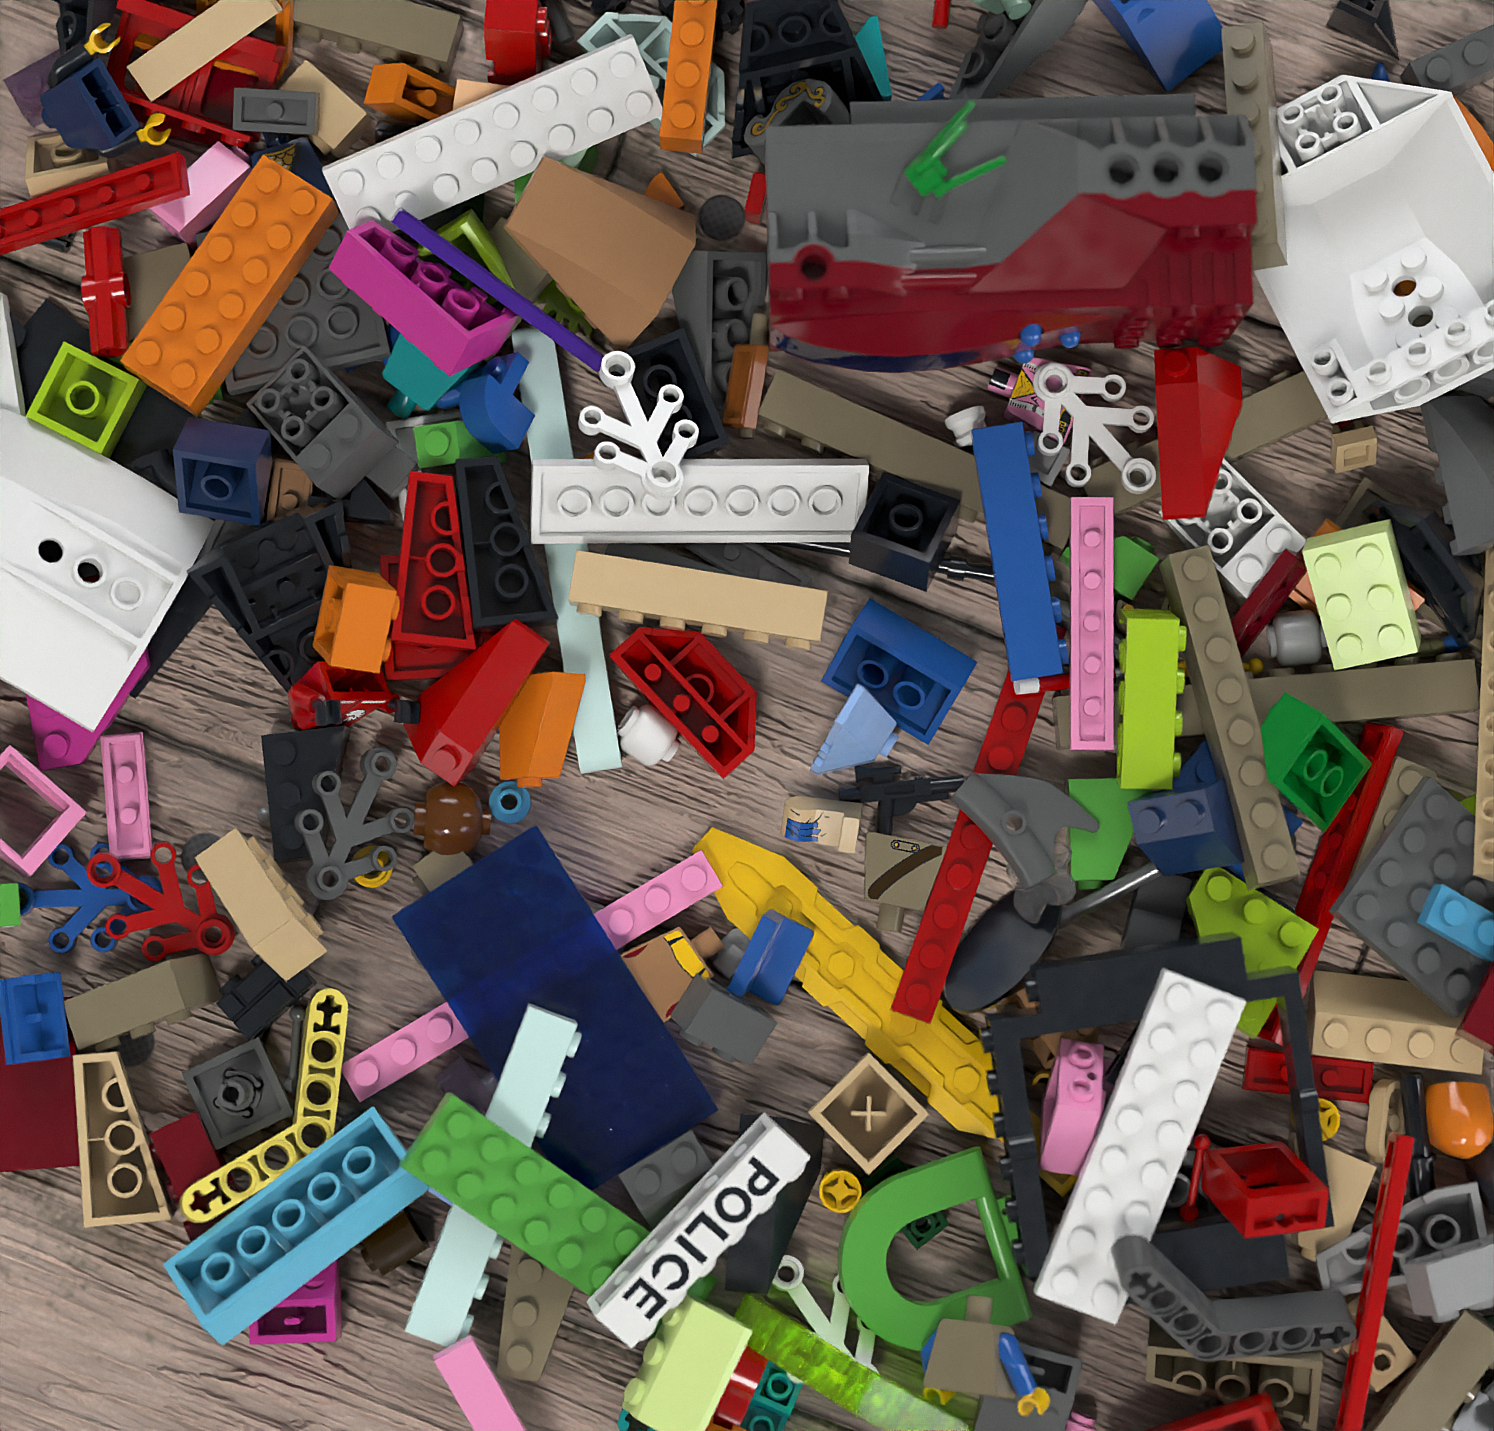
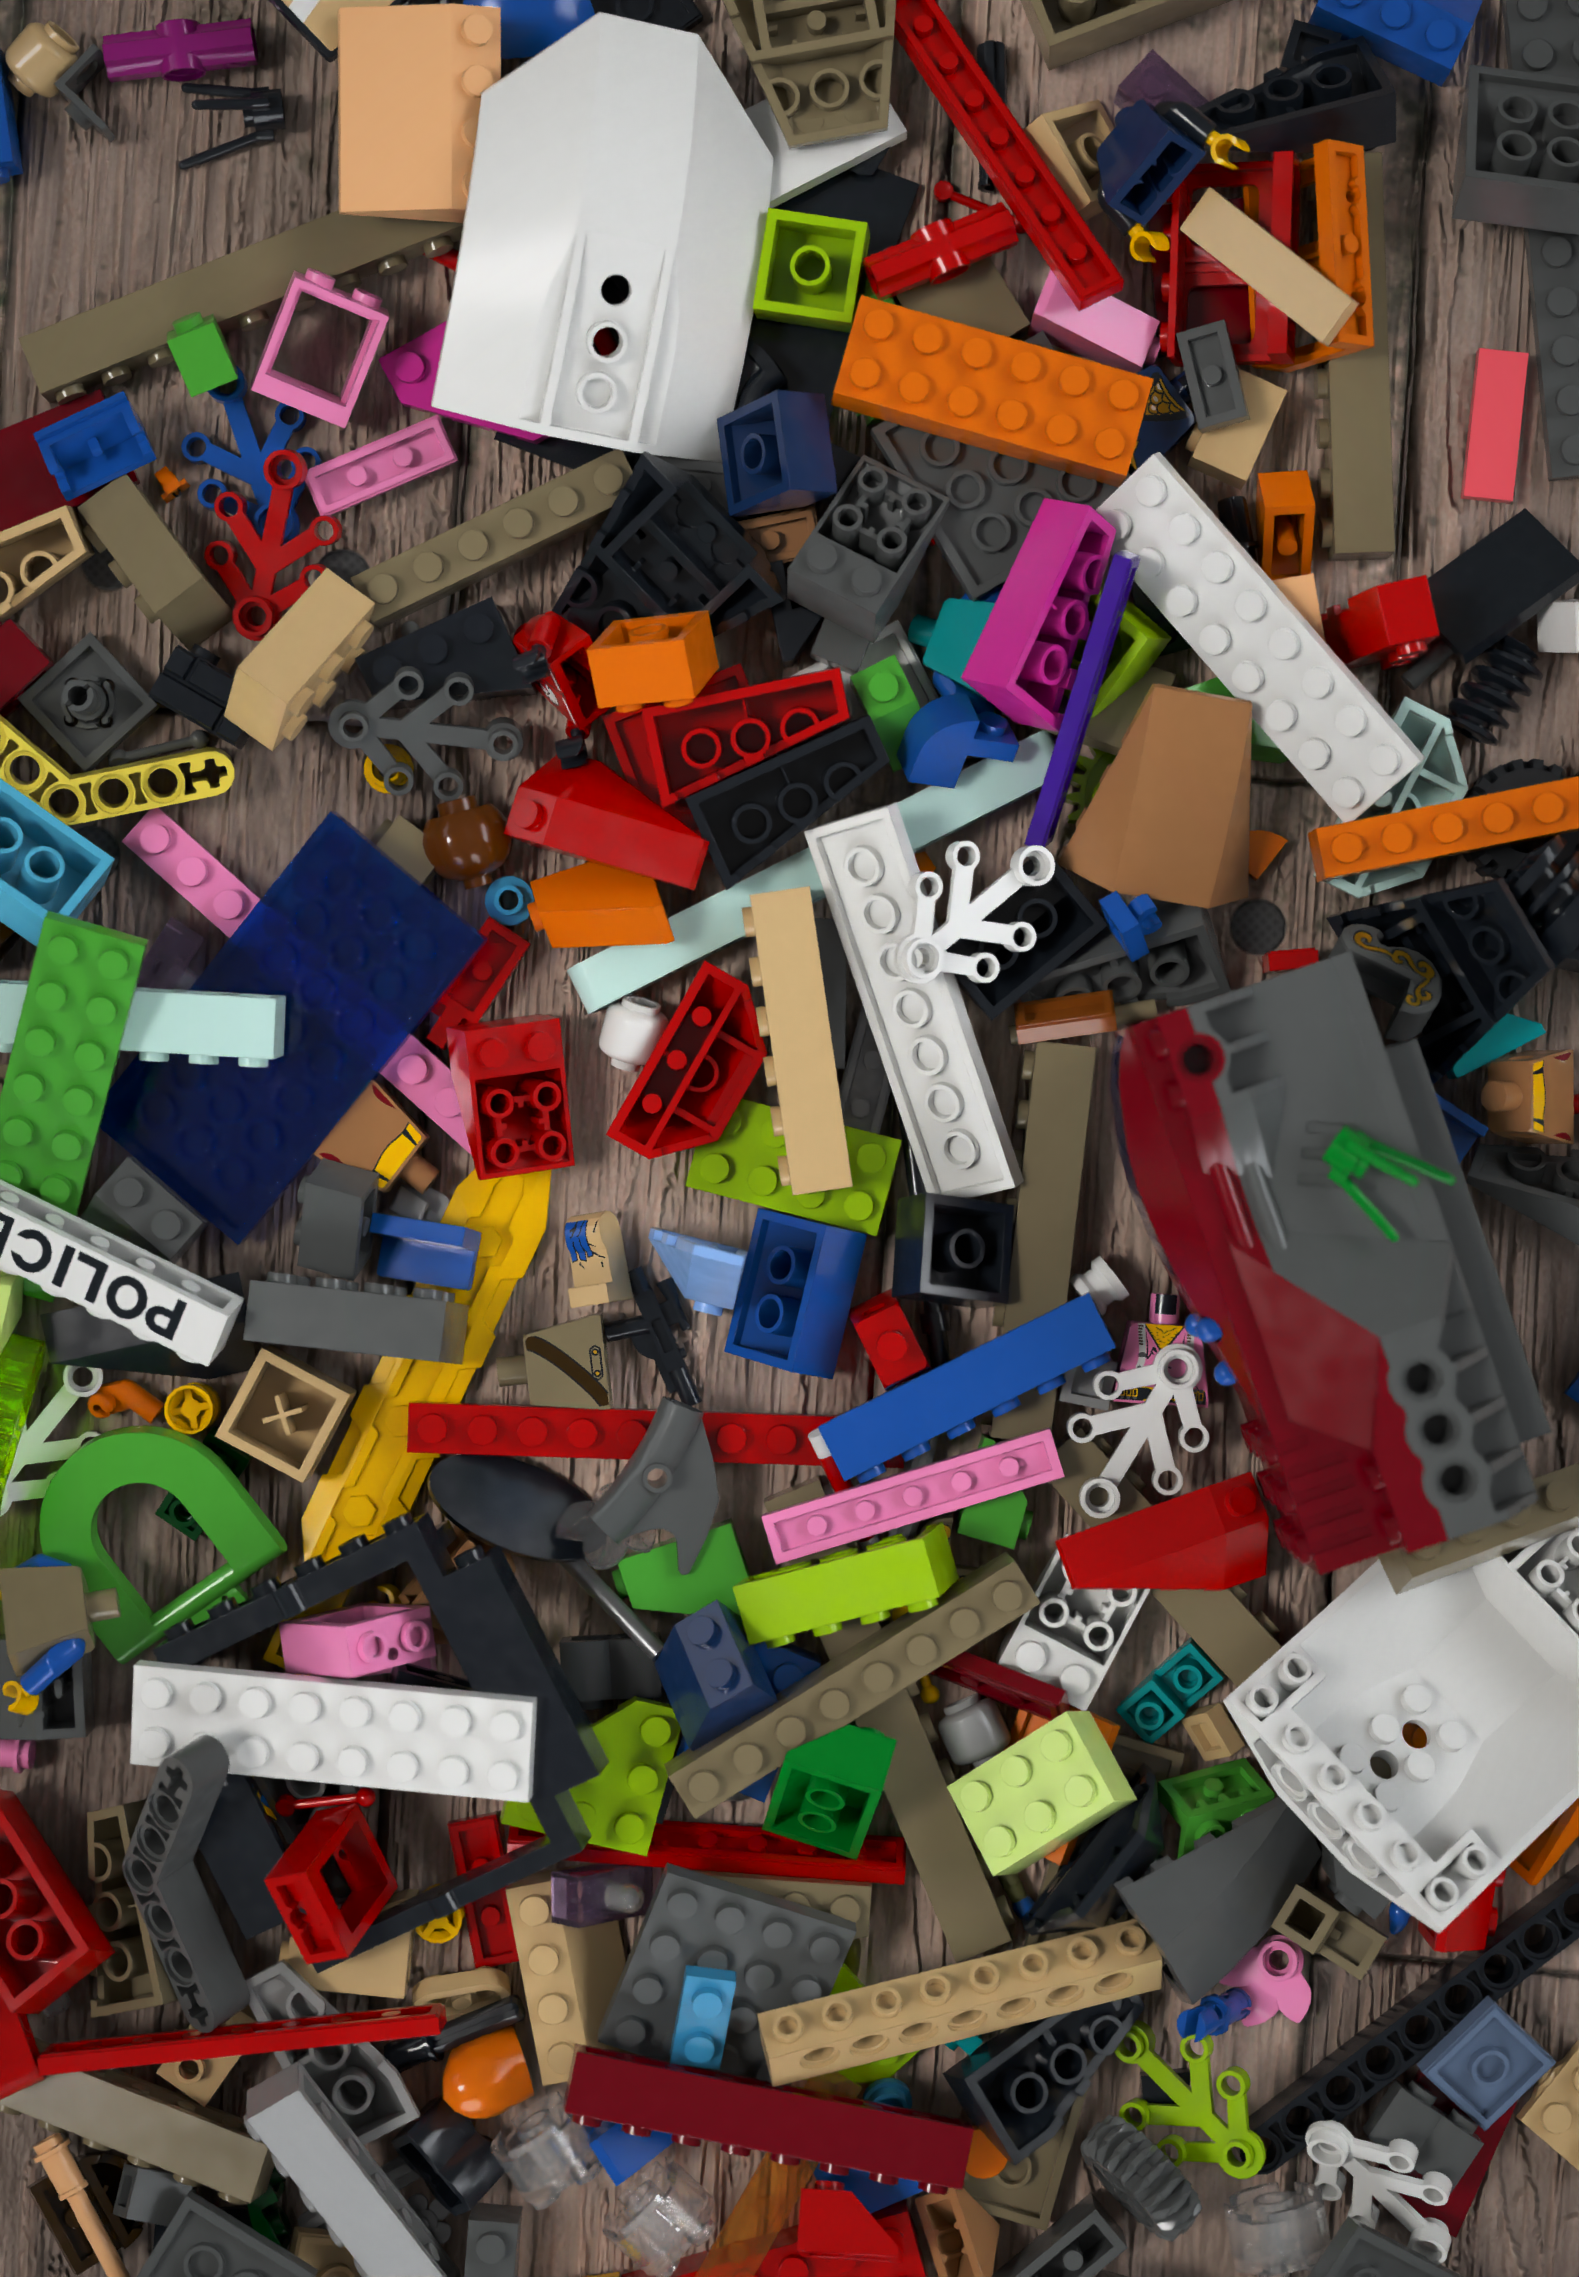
camera: 70 degrees right, 5 degrees up
none -> orange arm [87,1379,165,1424]
none -> orange piece [154,465,190,503]
none -> dark grey brick [243,1272,469,1365]
none -> dark tan brick [351,449,633,629]
none -> red hinge [426,916,531,1050]
none -> red slope [446,1014,575,1180]
none -> clear purple piece [551,1863,653,1928]
none -> lime plate [685,1099,902,1236]
none -> red torso [849,1288,931,1392]
none -> red hinge [934,180,1026,234]
none -> blue tile [1099,891,1162,962]
none -> teal slope [1116,1637,1225,1743]
none -> bright green bracket [1157,1758,1275,1859]
none -> medium nougat torso [1480,1049,1574,1144]

